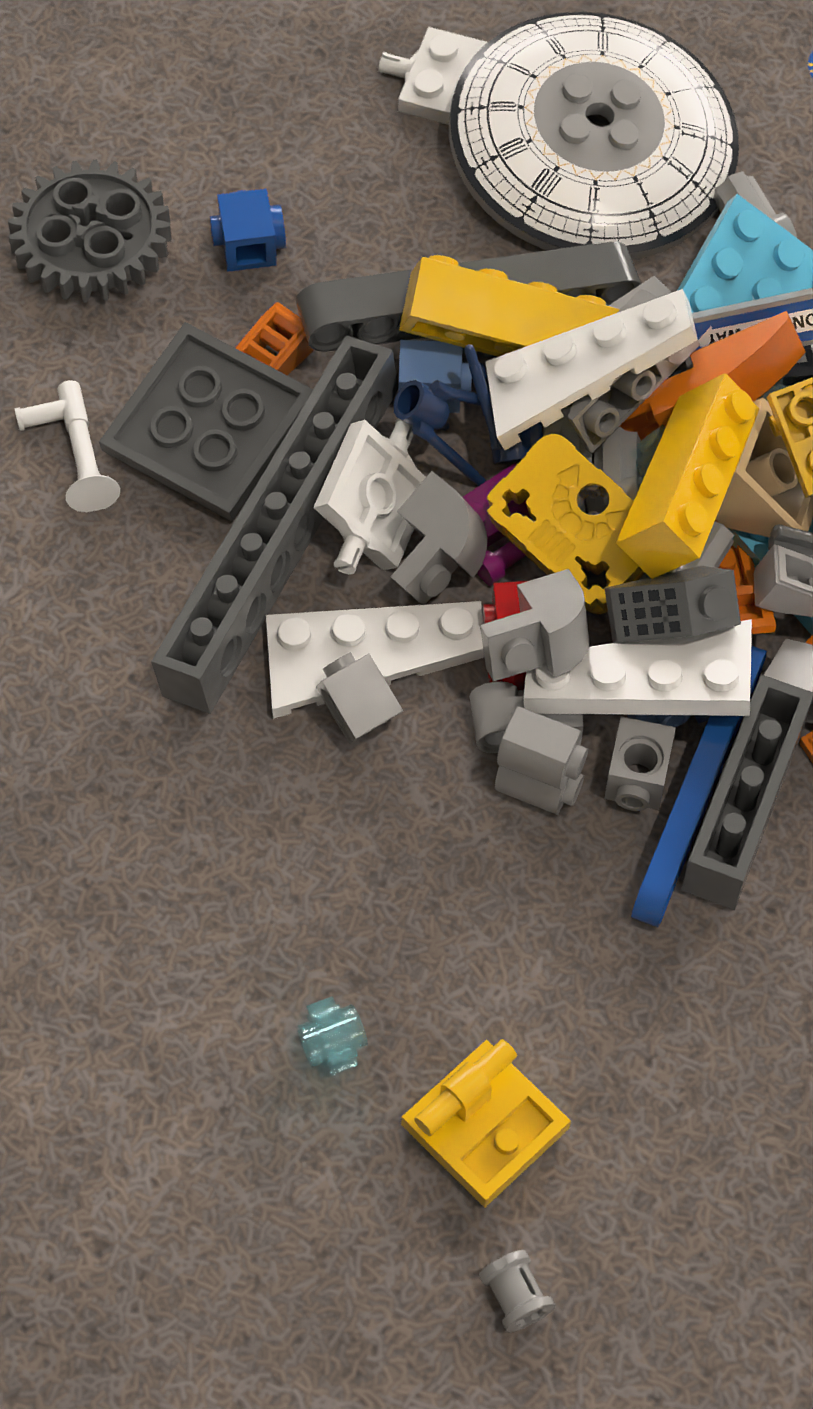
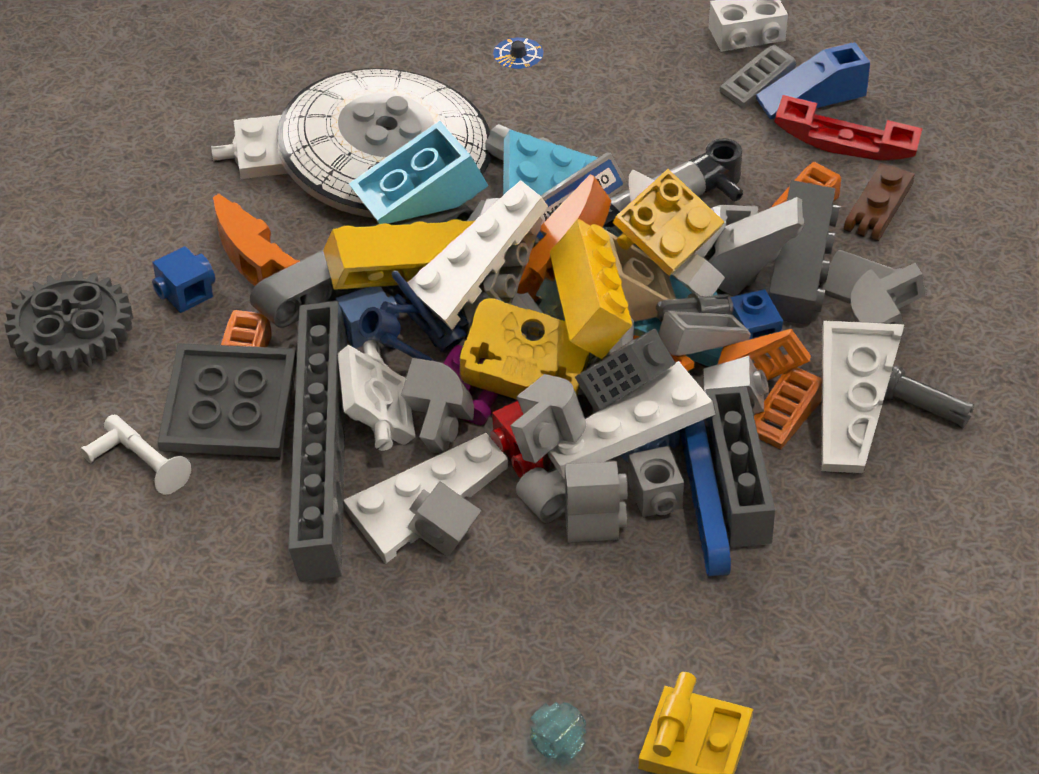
camera: 25 degrees left, 15 degrees down
none -> orange slope [213,193,300,286]
none -> medium azure slope [349,121,489,224]

